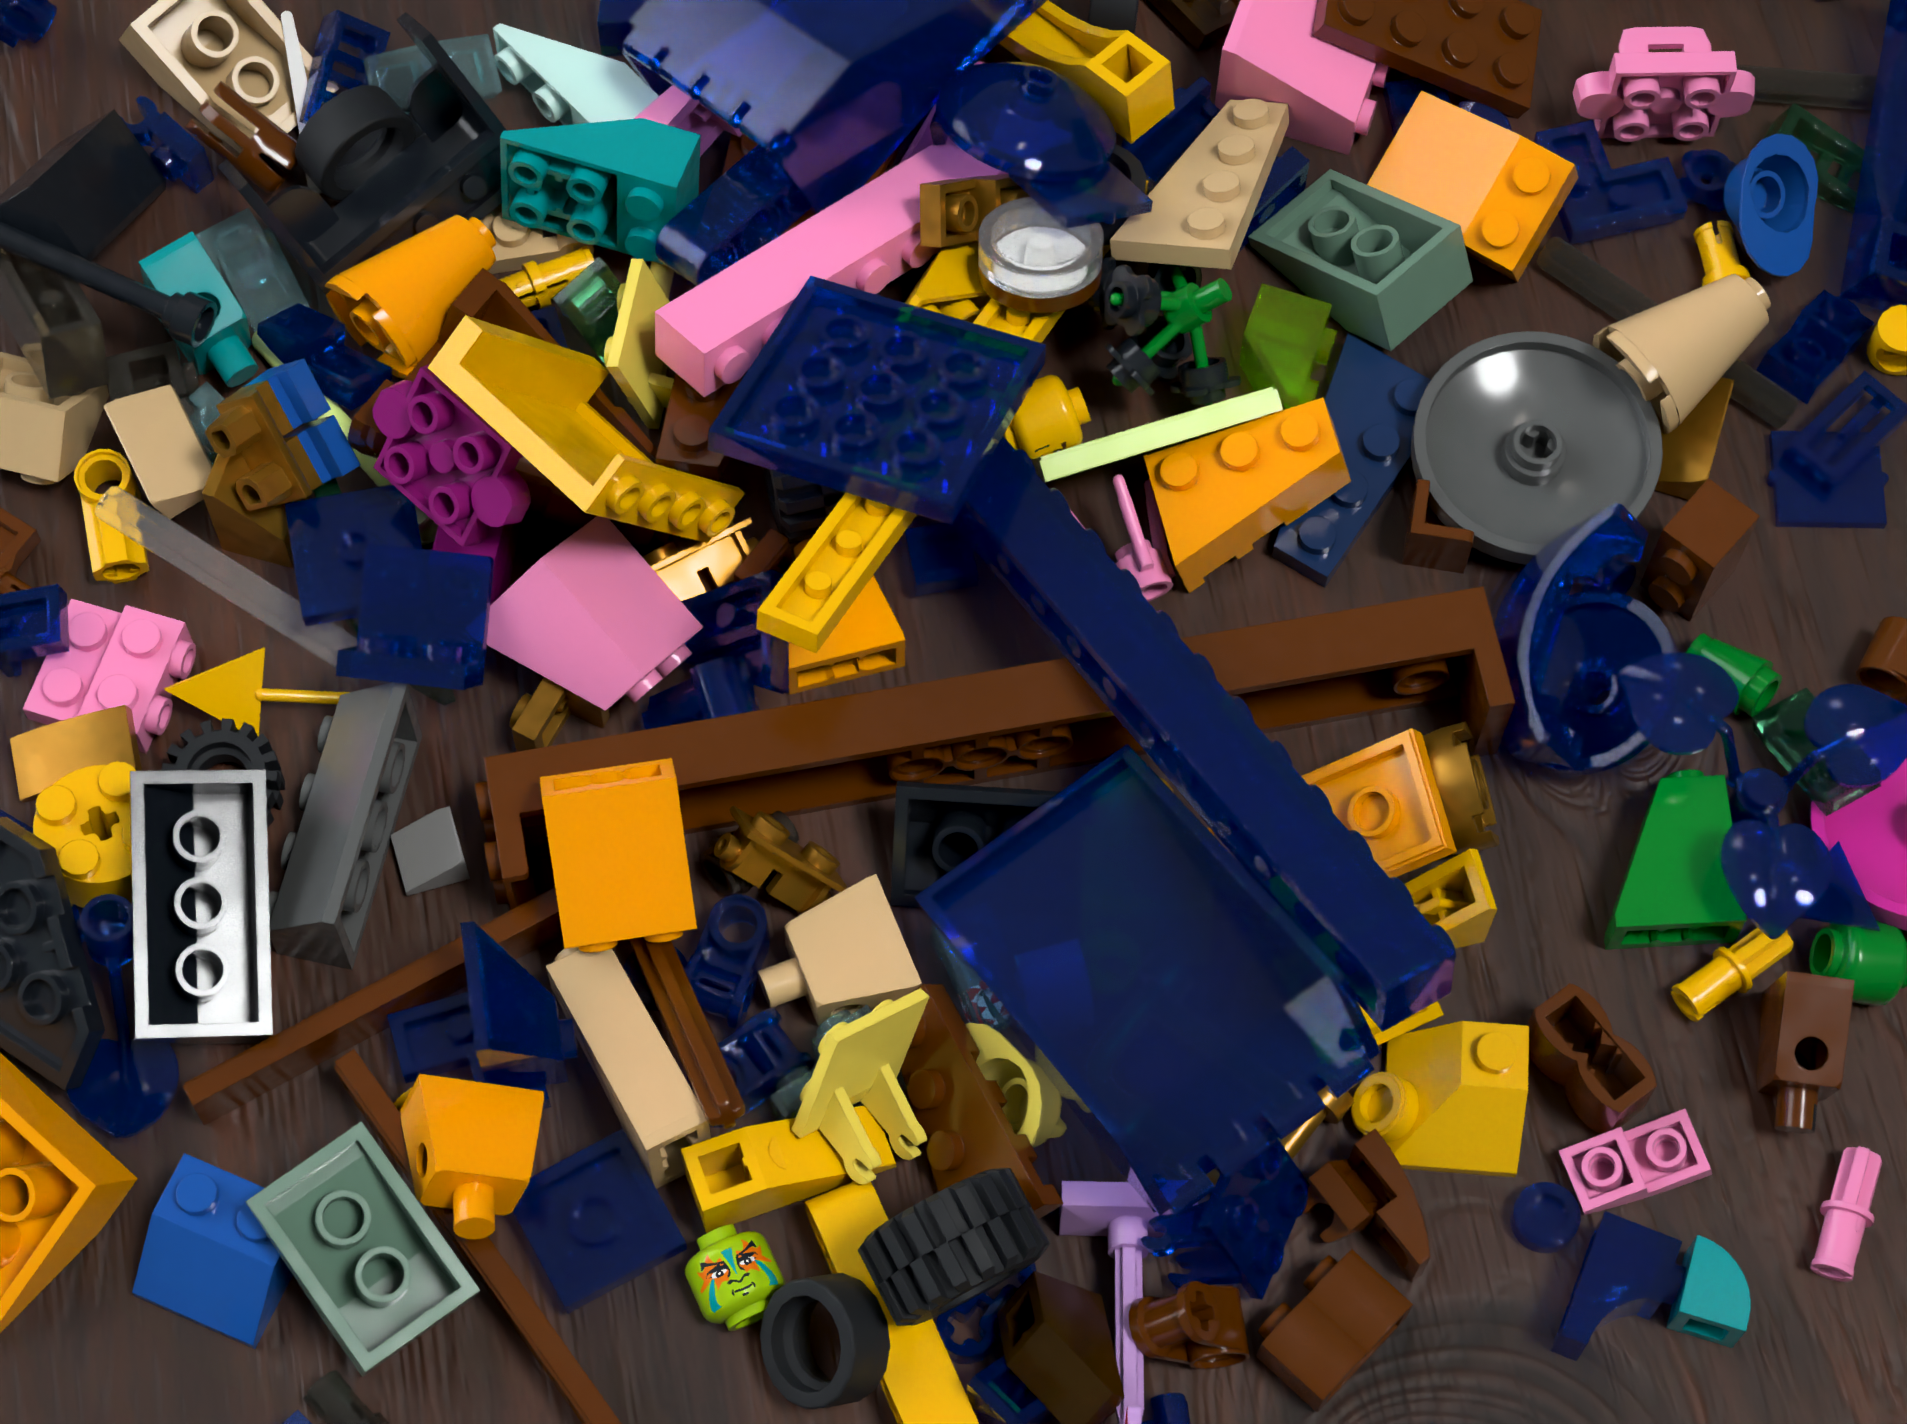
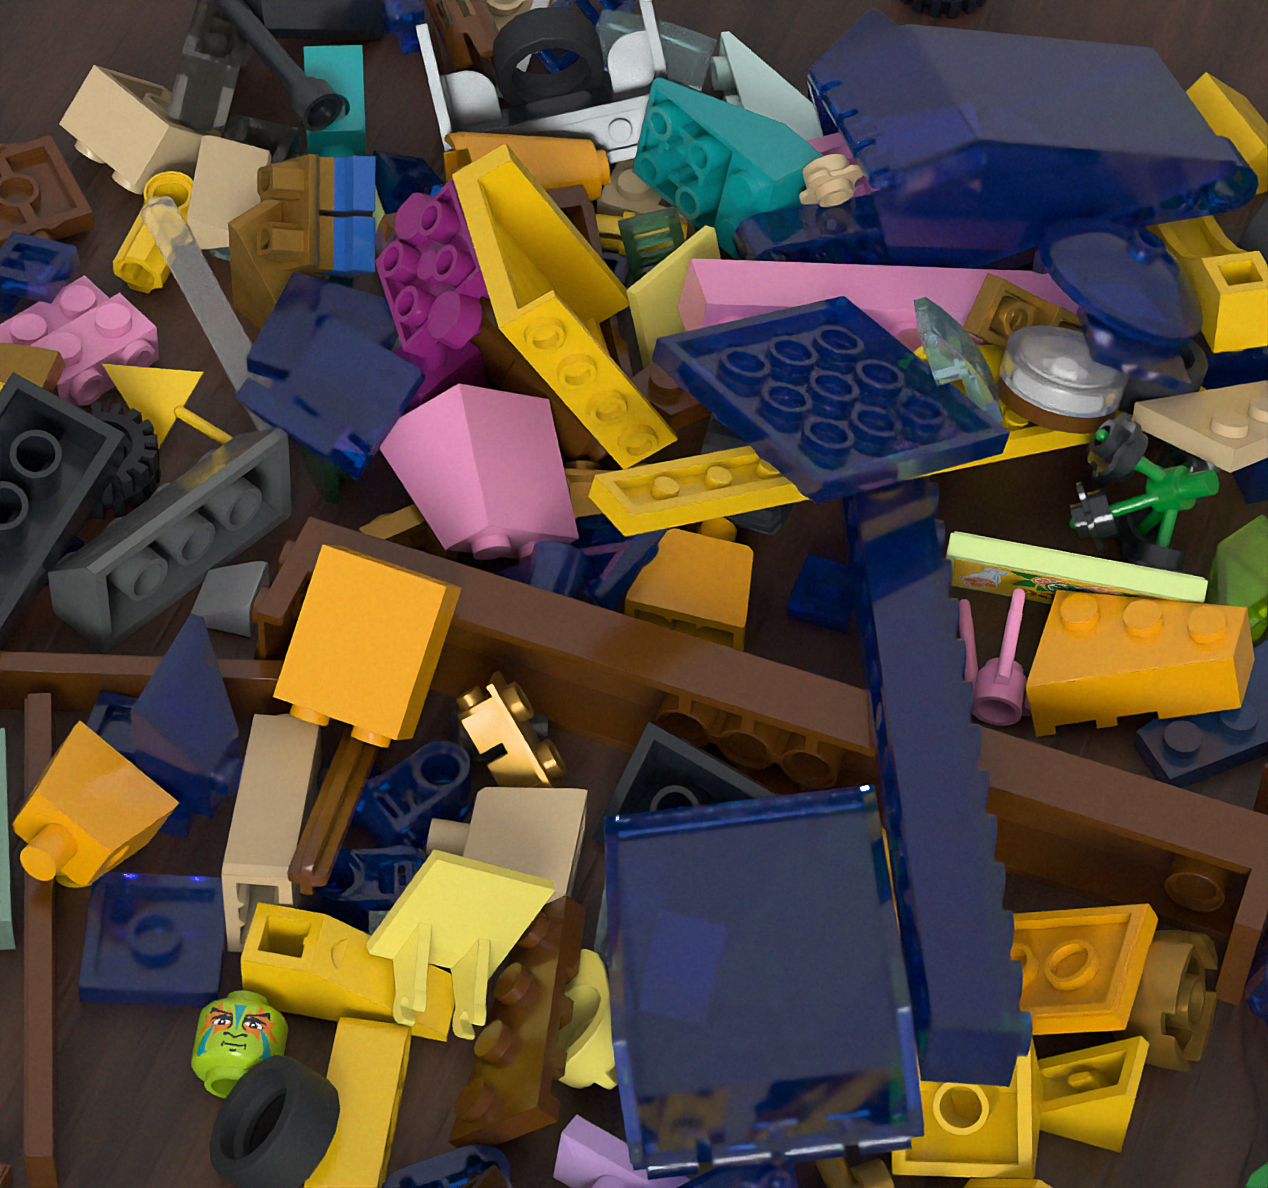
camera: 30 degrees right, 15 degrees down
clear light blue slope [195,208,310,333] -> none
black tyre [858,1168,1050,1326] -> none
yellow head [995,375,1091,461] -> none
none -> tan plate [799,154,864,207]
none -> clear light blue slope [913,297,1003,428]

